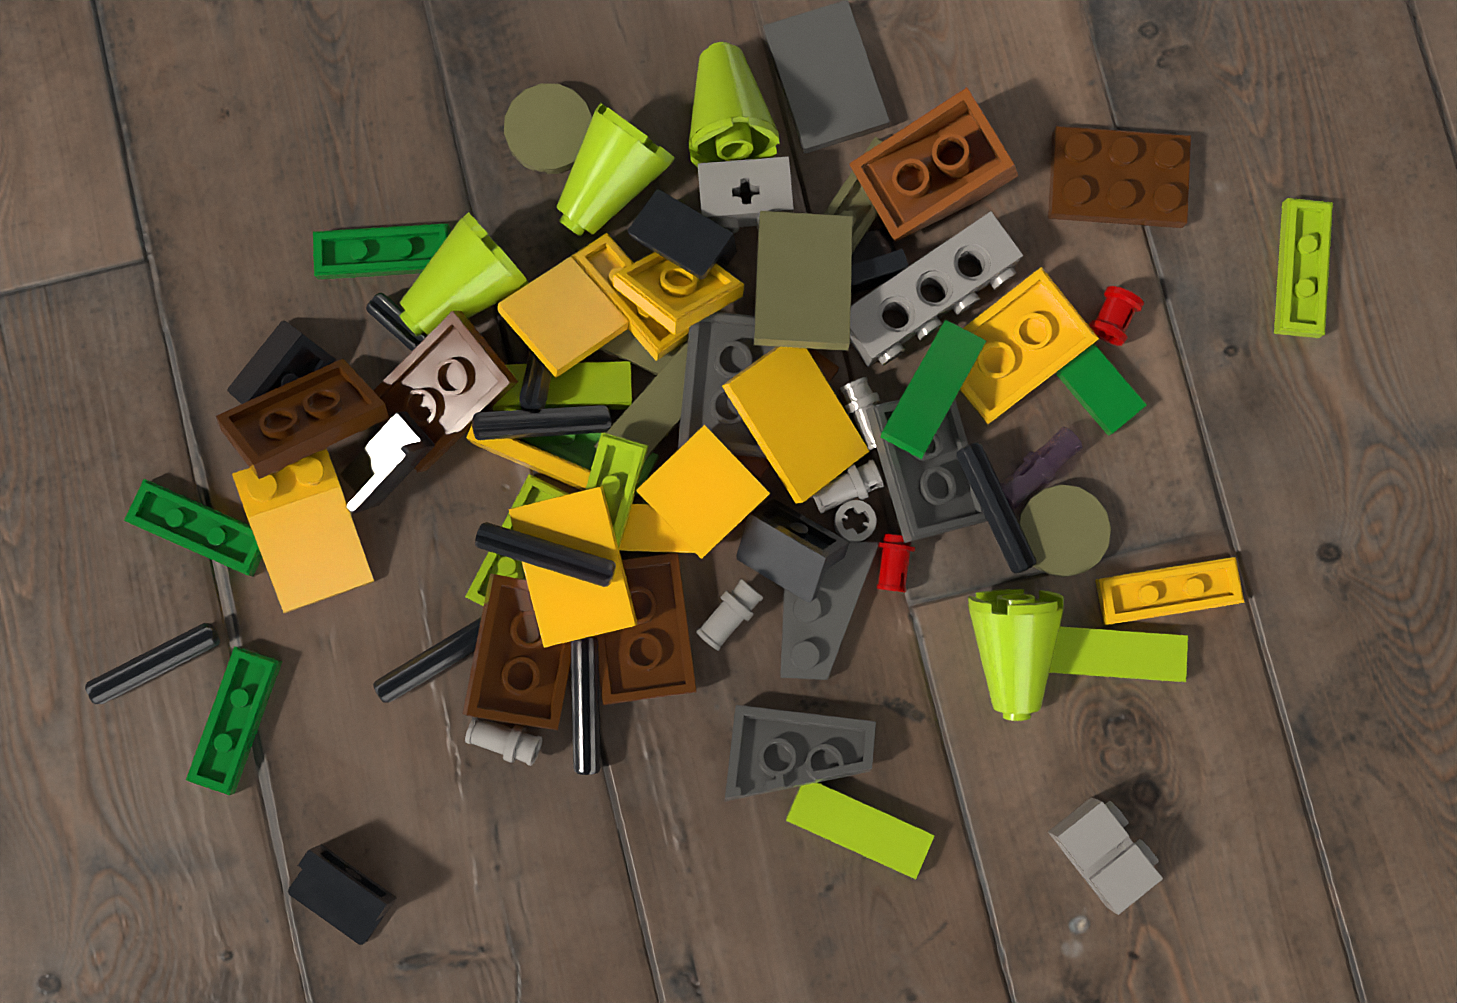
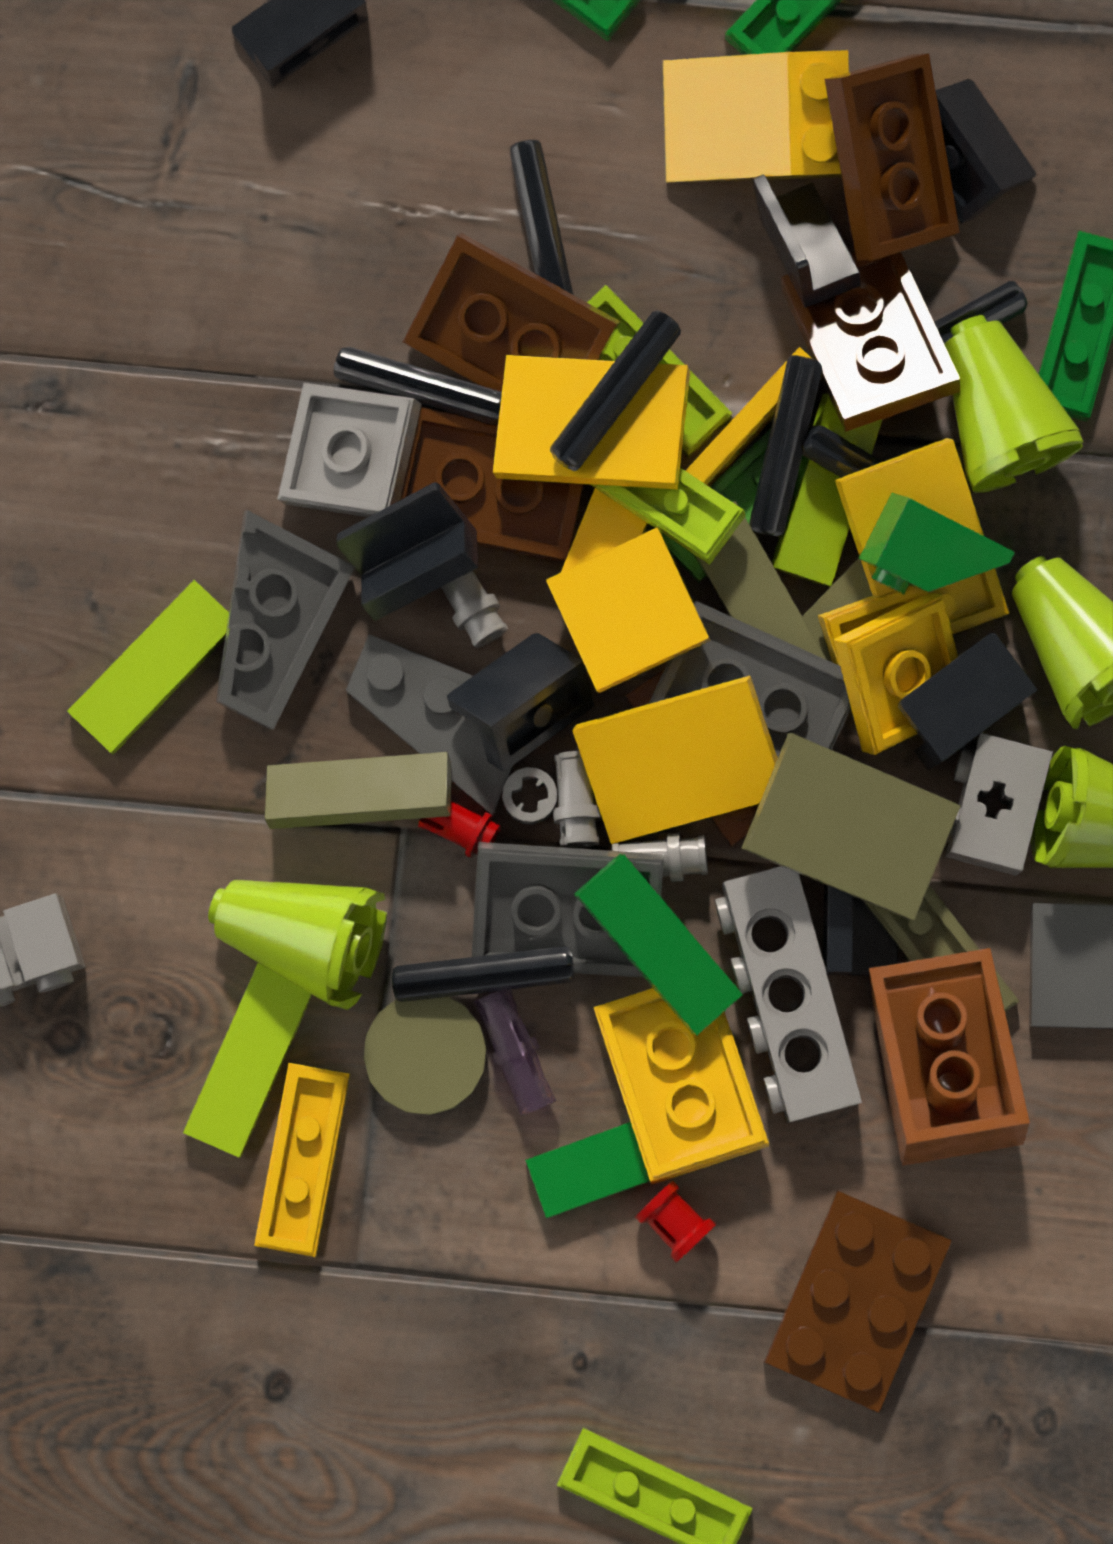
camera: 110 degrees right, 0 degrees up
light grey pin [465,717,542,766] -> none
none -> olive tile [265,752,452,829]
none -> light grey tile [277,383,421,517]
none -> black panel [337,483,478,621]
none -> green slope [859,493,1015,595]

